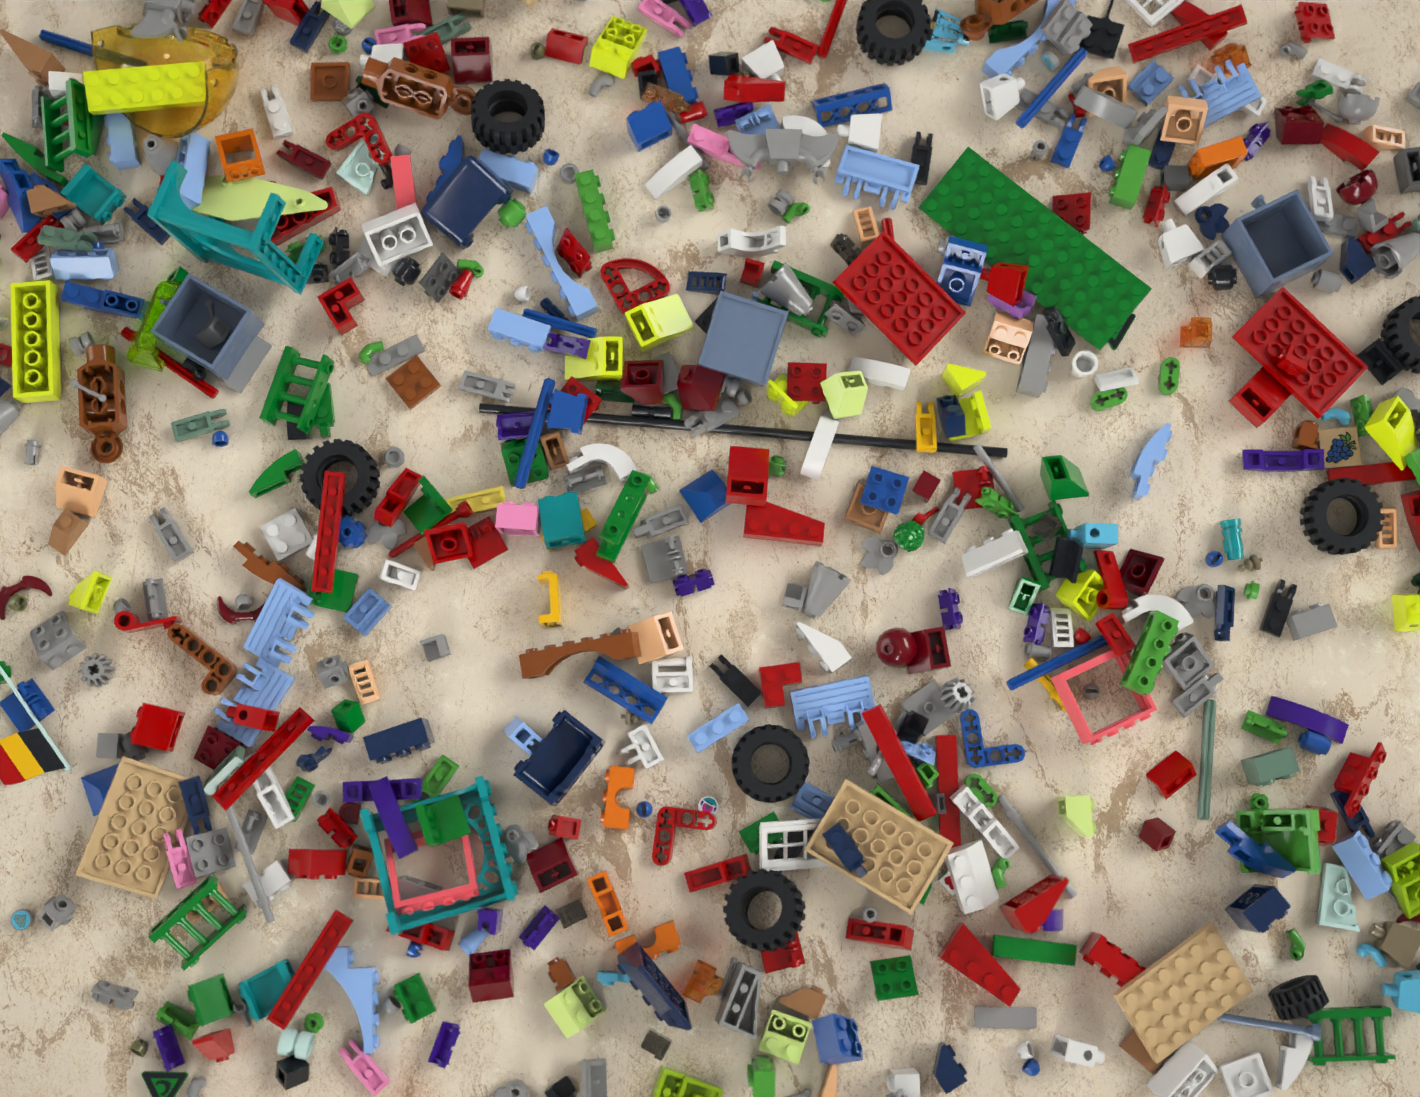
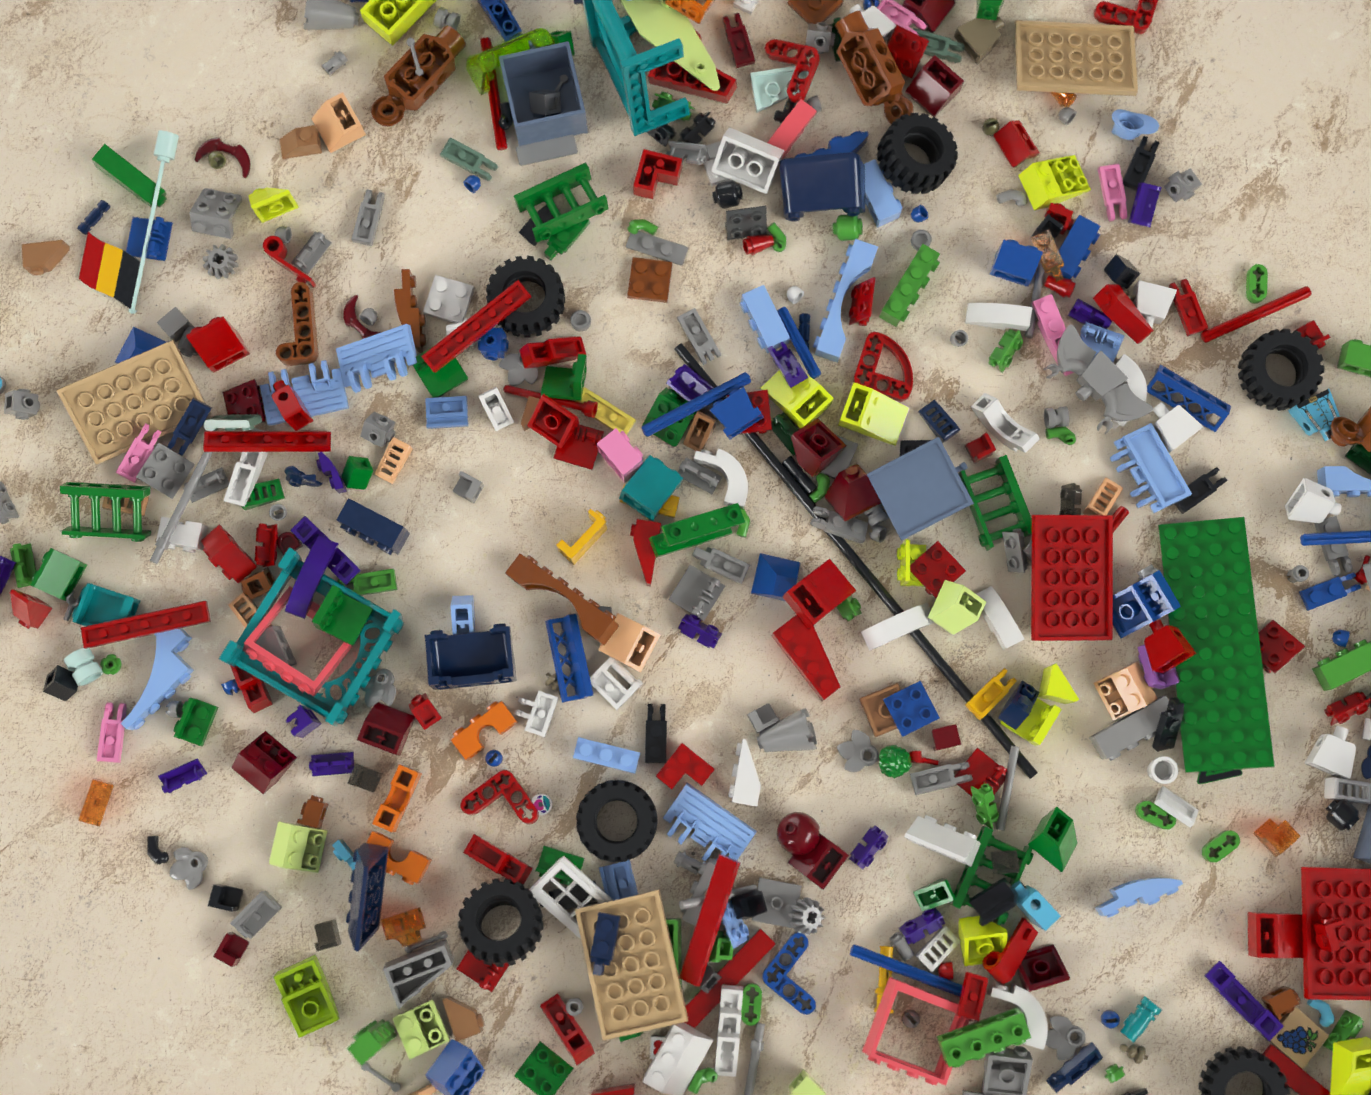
camera: 45 degrees right, 0 degrees up
green slope [249,449,305,498] -> none
light blue cone [458,928,489,956] -> none
light grey cone [759,263,813,316] -> none

